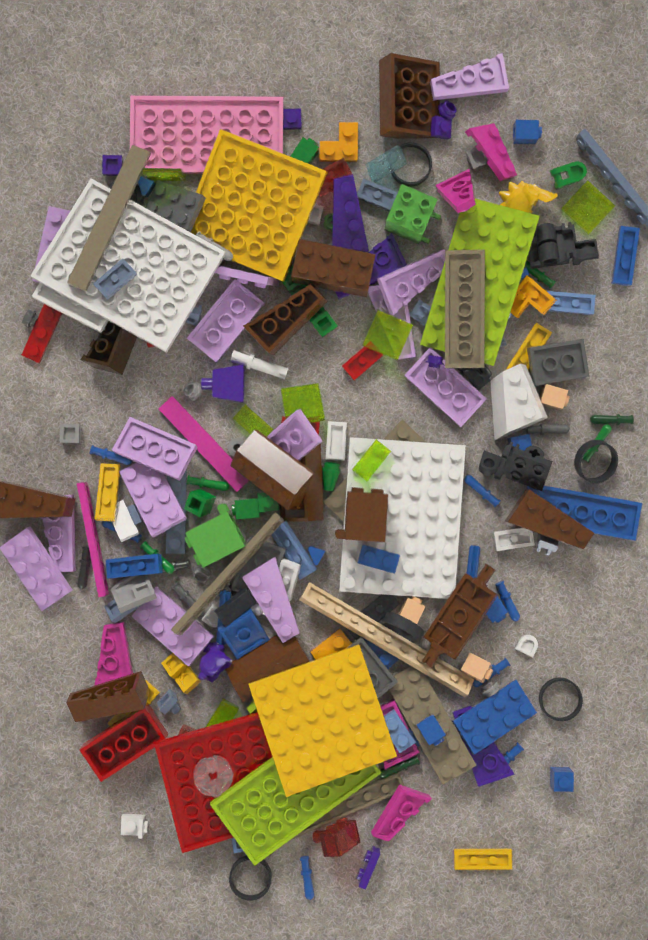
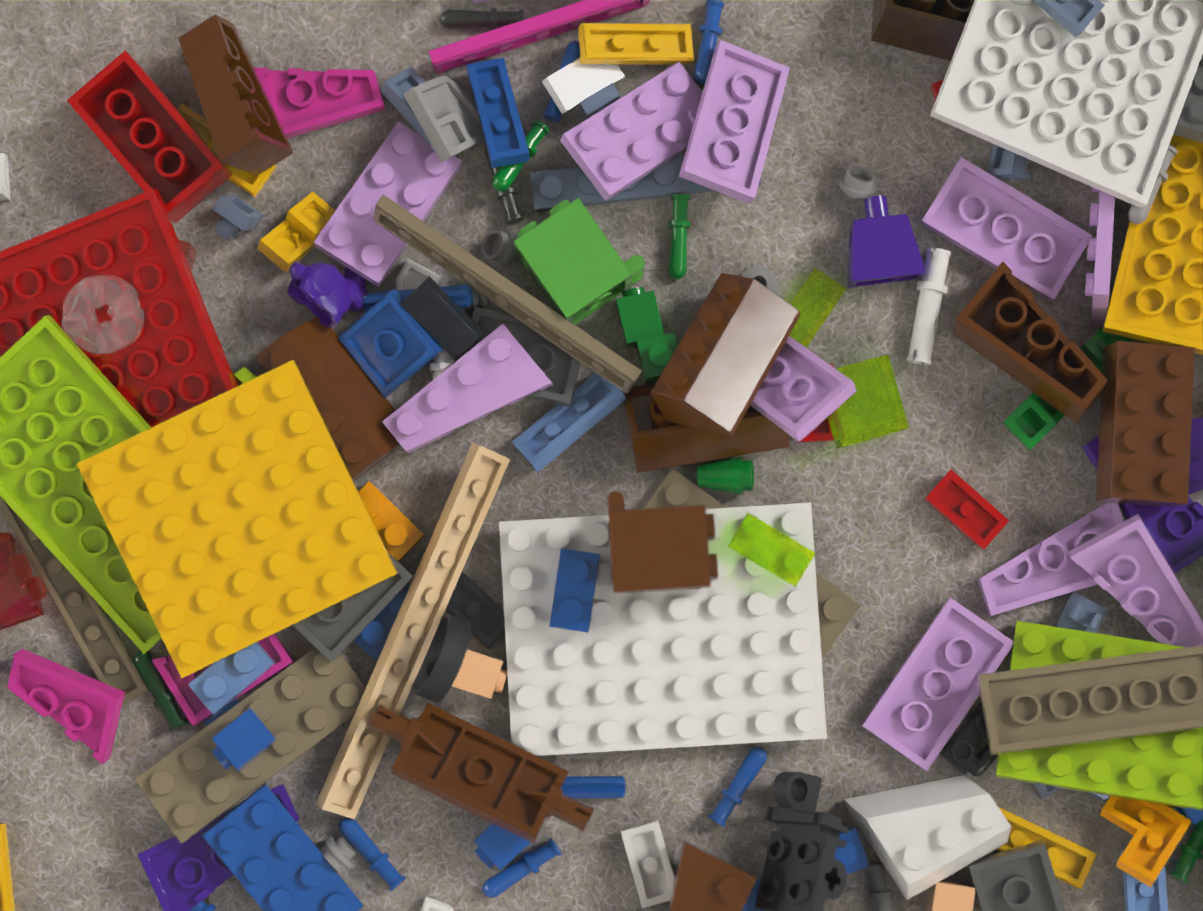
camera: 80 degrees right, 5 degrees down
dark pink tile [159,396,249,492] -> none
dark grey piece [171,582,205,616] -> none
green brick [184,489,216,517] -> none
clear neon green tile [205,698,239,727] -> none
white plate [279,559,301,601] -> none
blue slope [308,546,325,565] -> none
white tile [326,421,347,461] -> none
clear neon green tile [362,310,413,361] -> none
dark purple plate [425,355,444,368] -> none
light nougat brick [461,653,493,683] -> none

